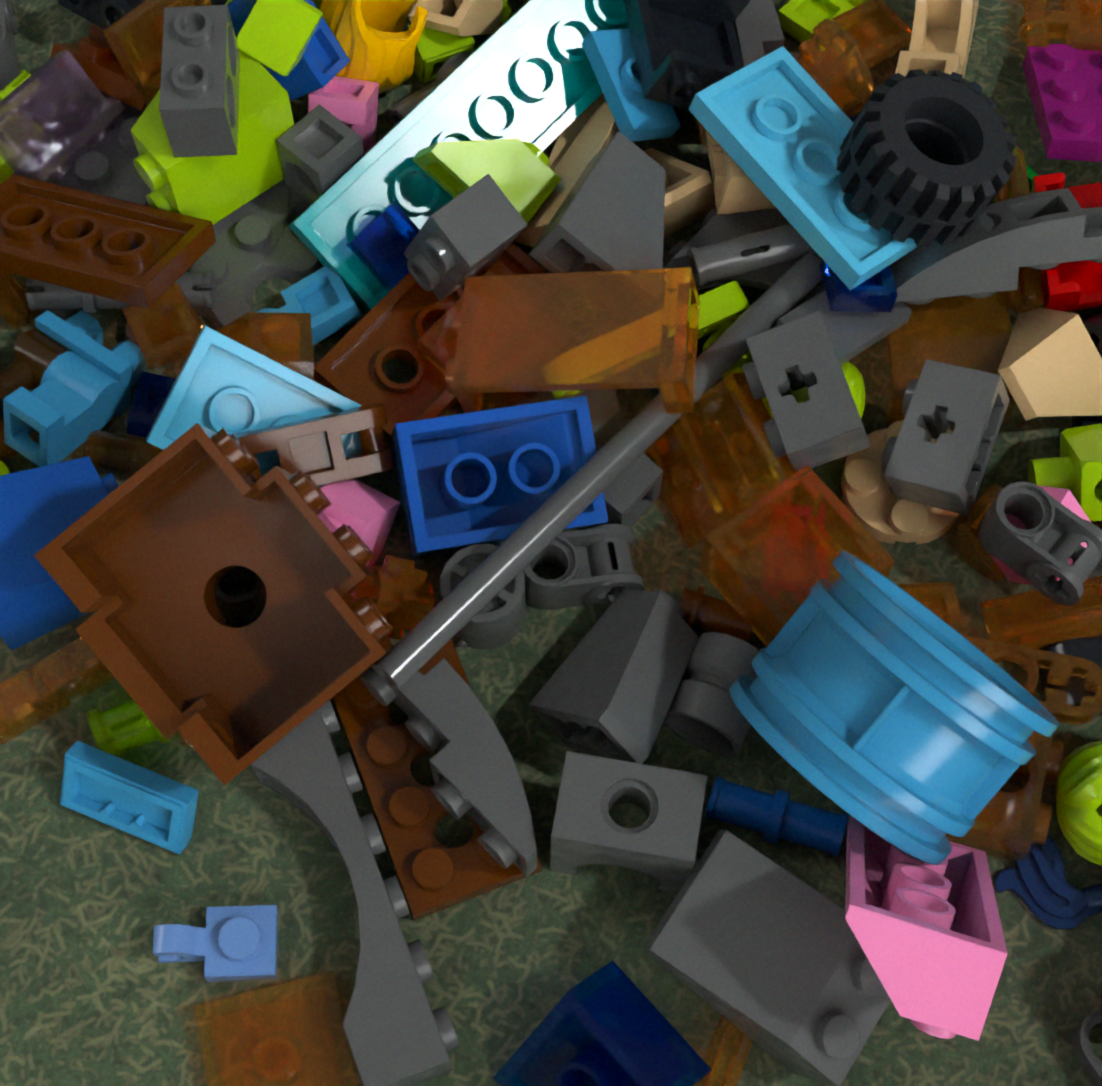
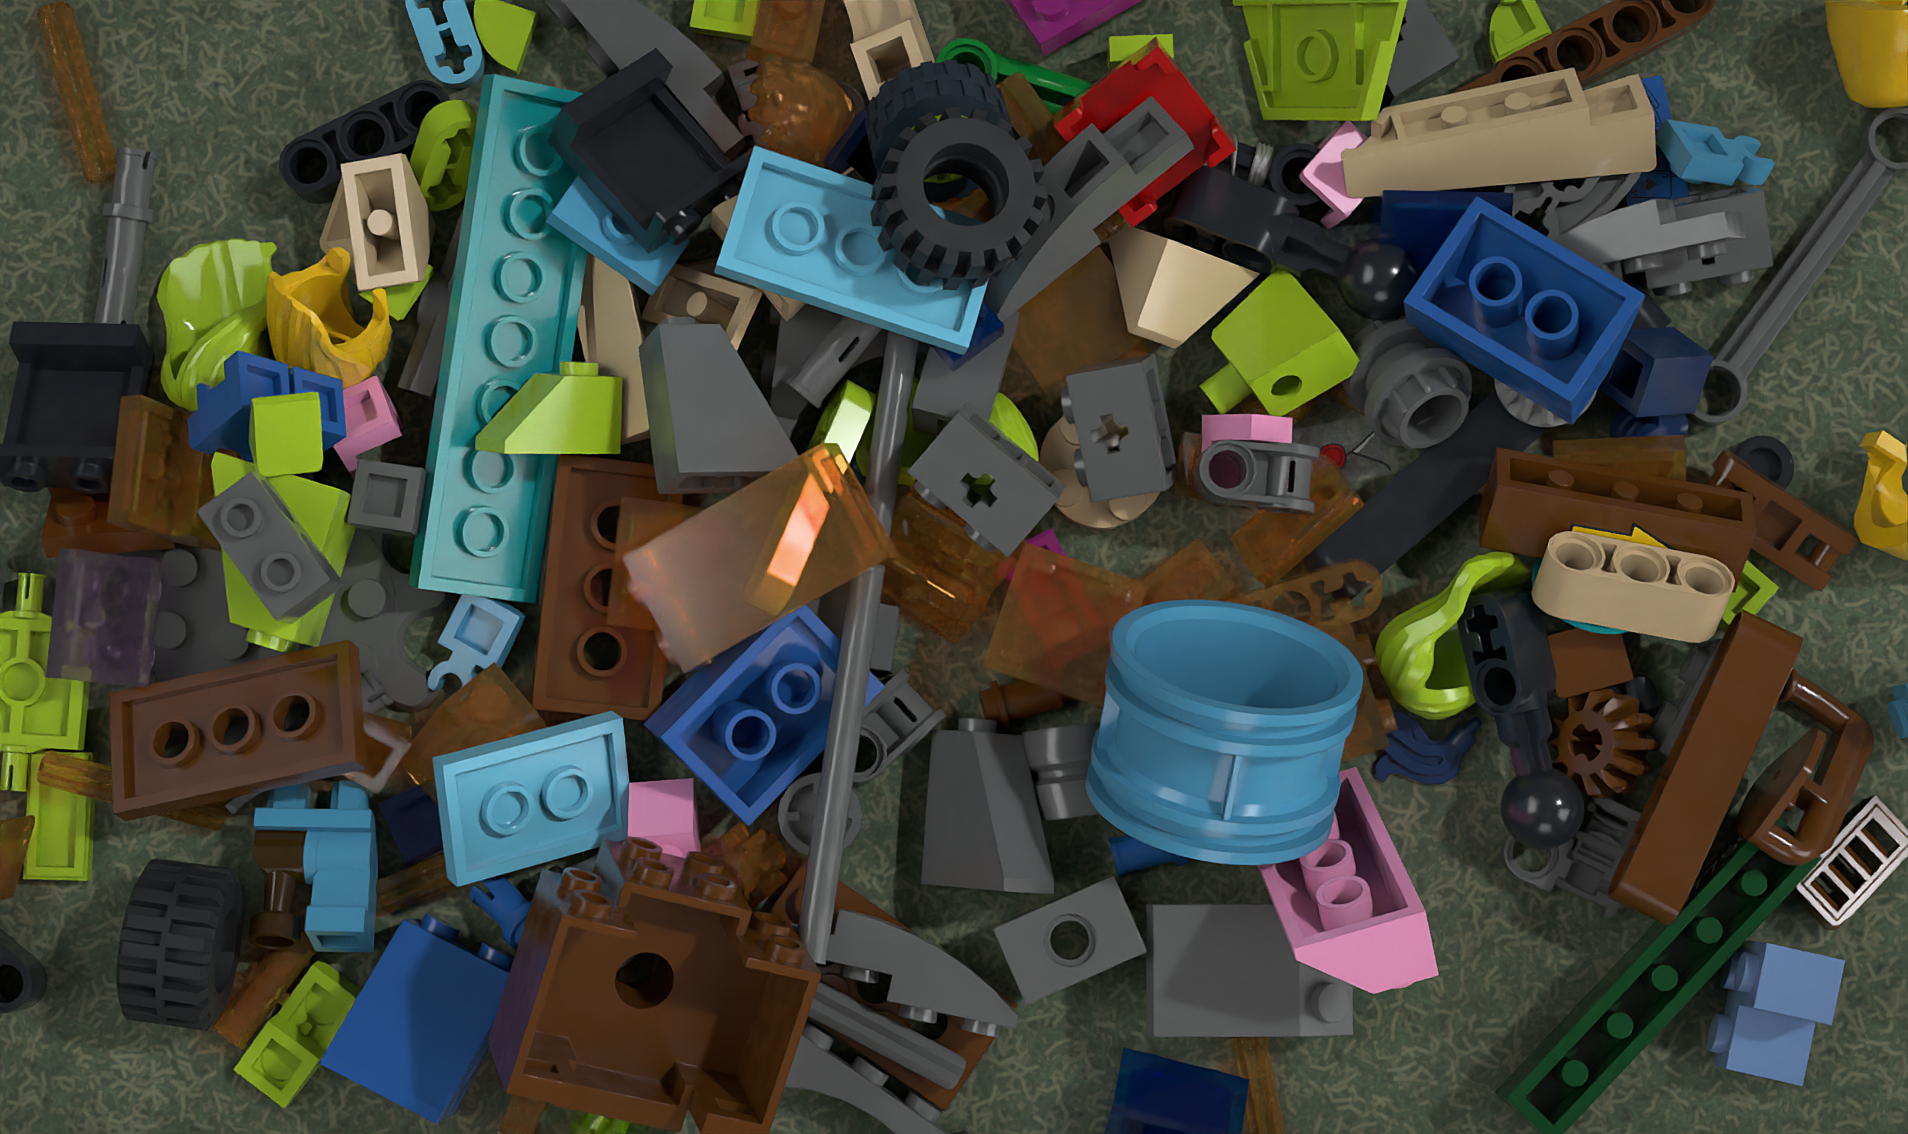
camera: 30 degrees left, 20 degrees up
plate [230,403,396,486] -> none
clear blue plate [346,201,419,290] -> none
dark grey brick [403,174,528,302] -> none
none -> dark grey axle [808,981,966,1089]

